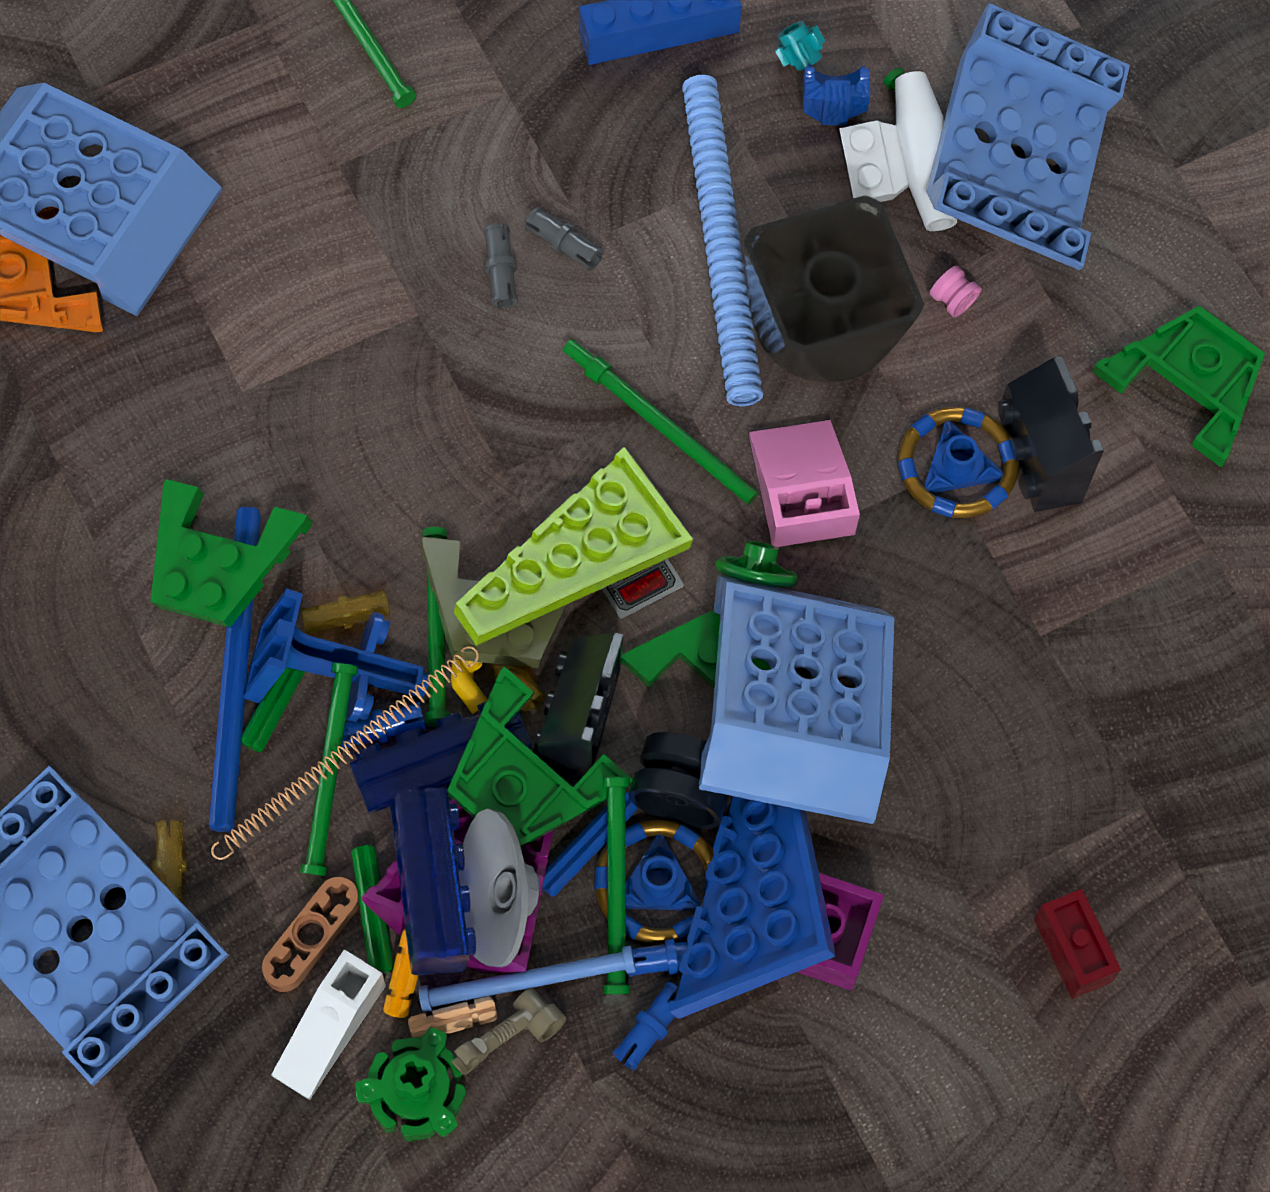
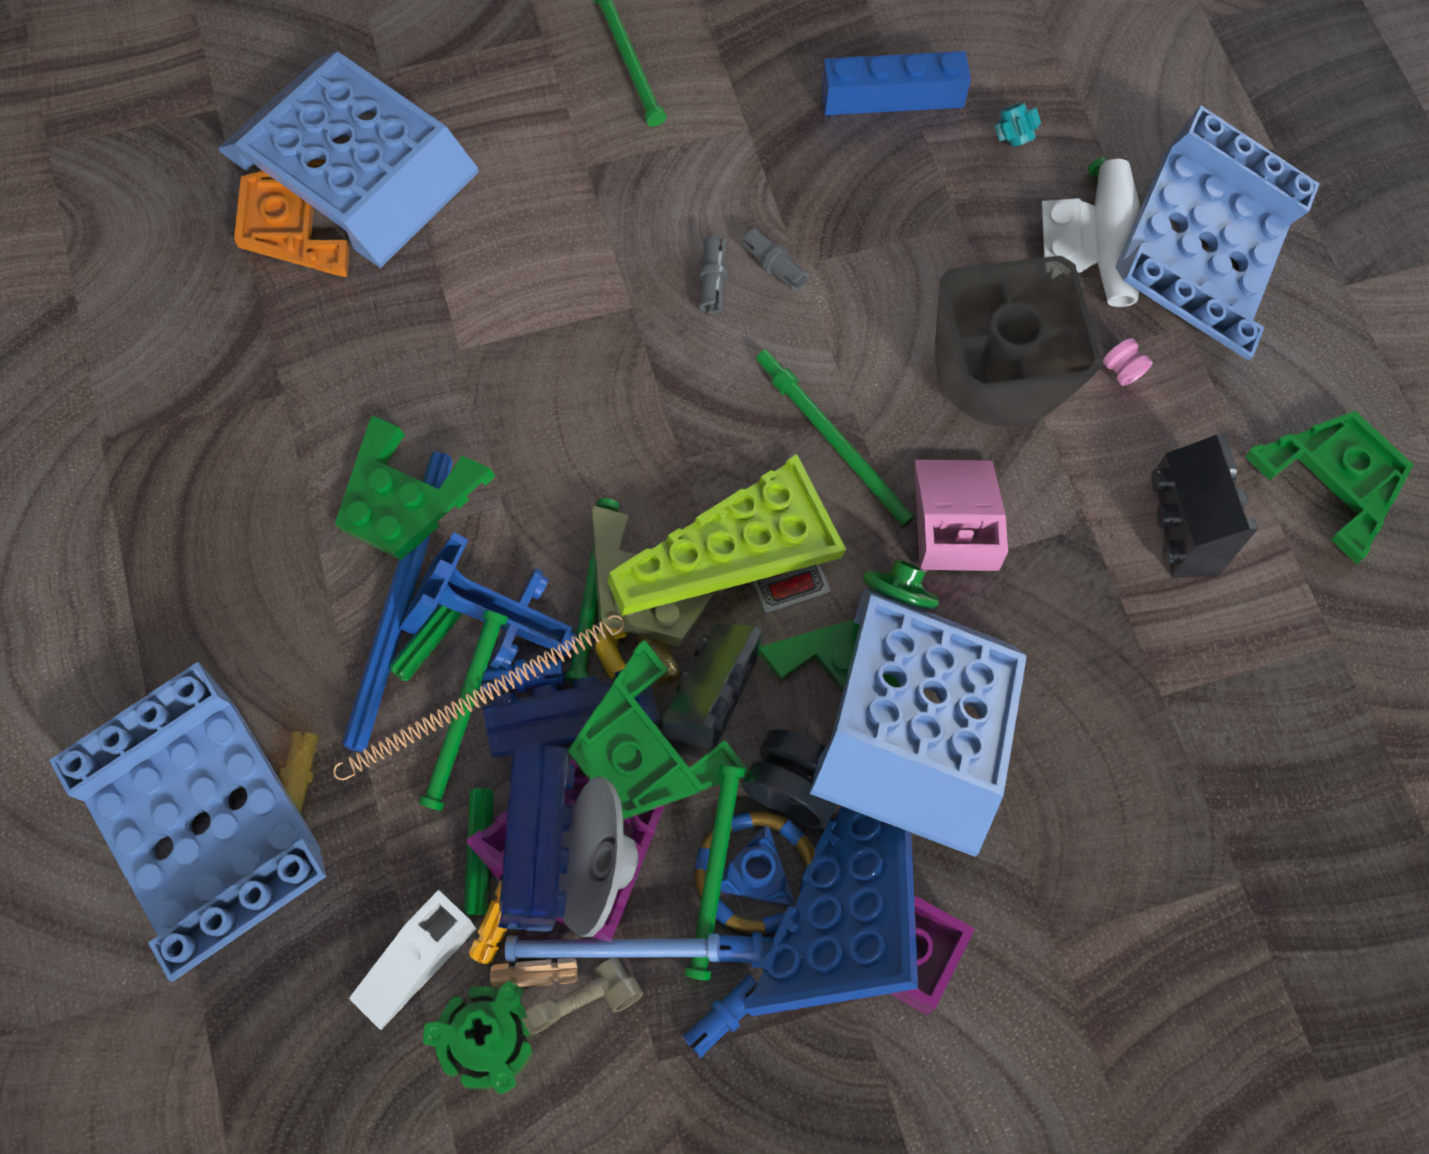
camera: 10 degrees right, 0 degrees up
nougat beam [262,877,359,992] -> none
clear yellow pin [300,589,390,635] -> none
blue axle [542,791,638,897] -> none
light blue piece [682,75,763,407] -> none
blue hair [803,64,870,126] -> none
blue piece [898,407,1019,518] -> none
dark red panel [1034,889,1121,999] -> none

